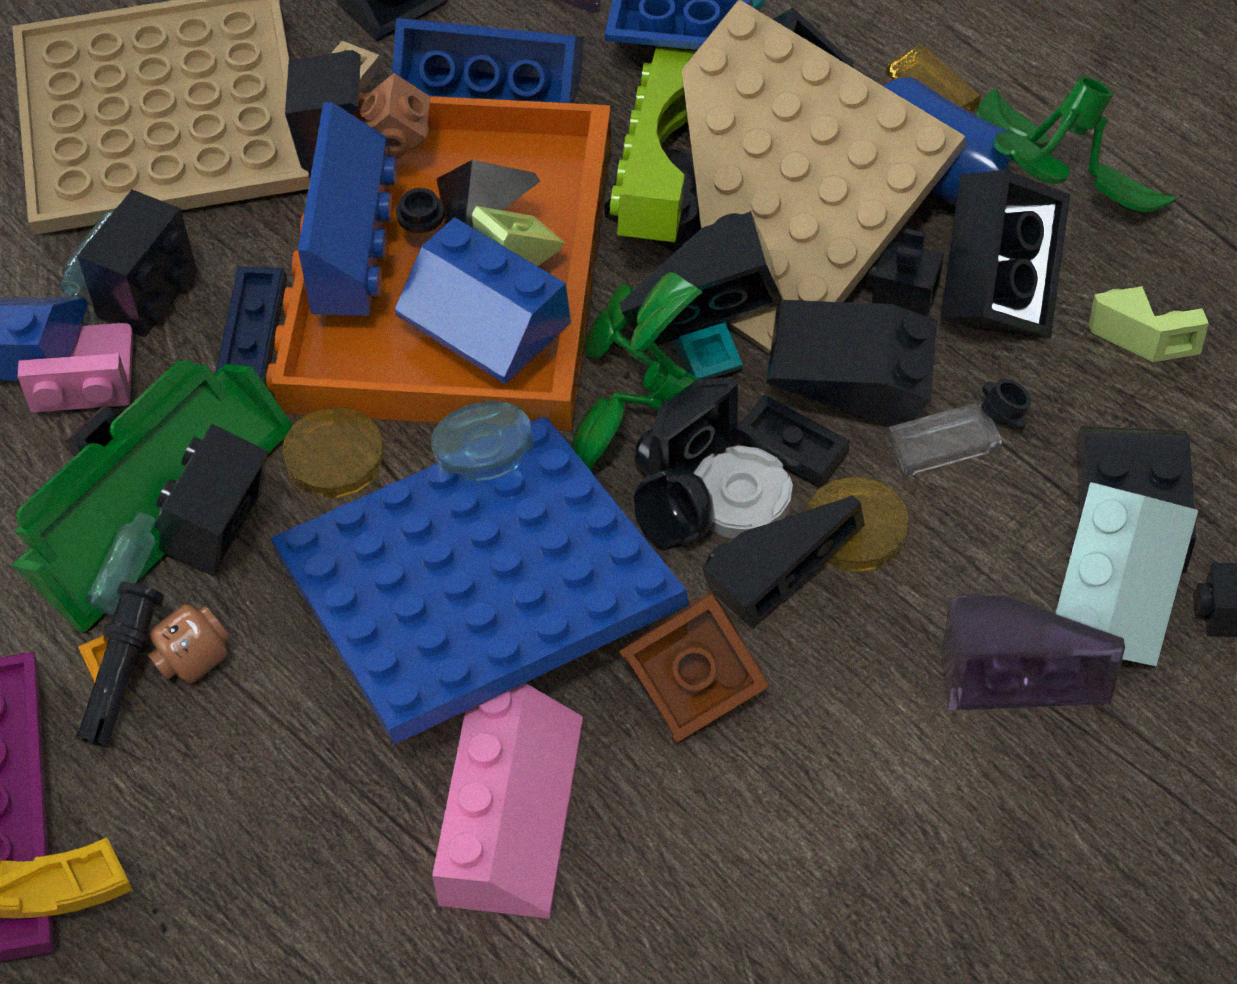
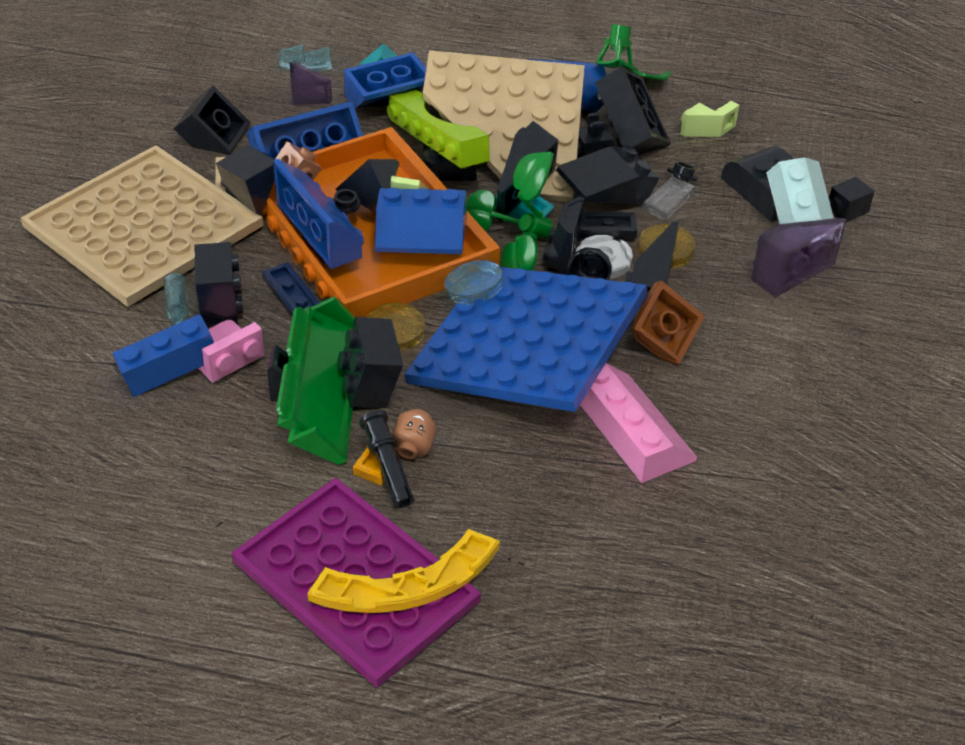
camera: 40 degrees left, 10 degrees down
clear light blue cylinder [86,512,155,615] -> none

